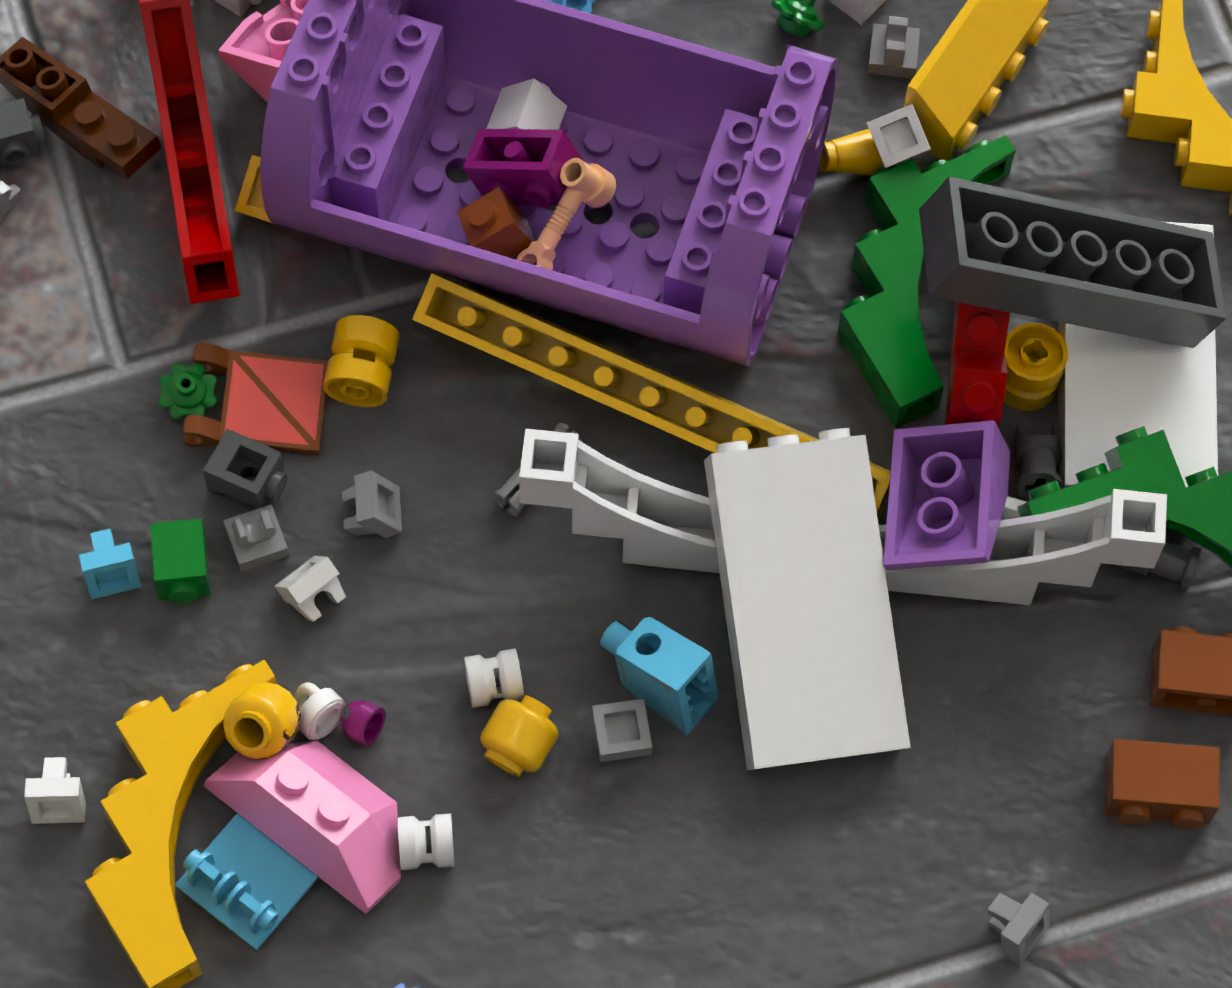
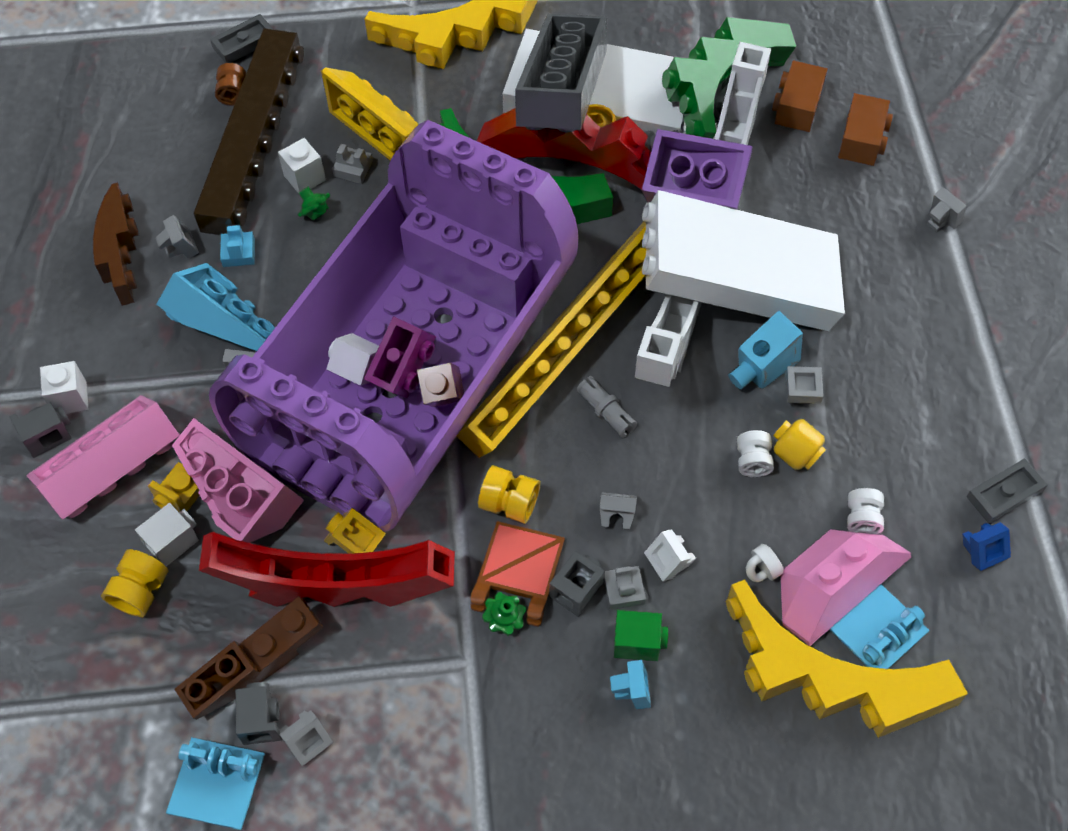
camera: 75 degrees left, 5 degrees down
white tile [24,757,86,824] -> none
yellow head [223,682,301,760] -> none
magenta hinge [340,700,386,746] -> none
light nougat brick [516,158,616,270] -> none

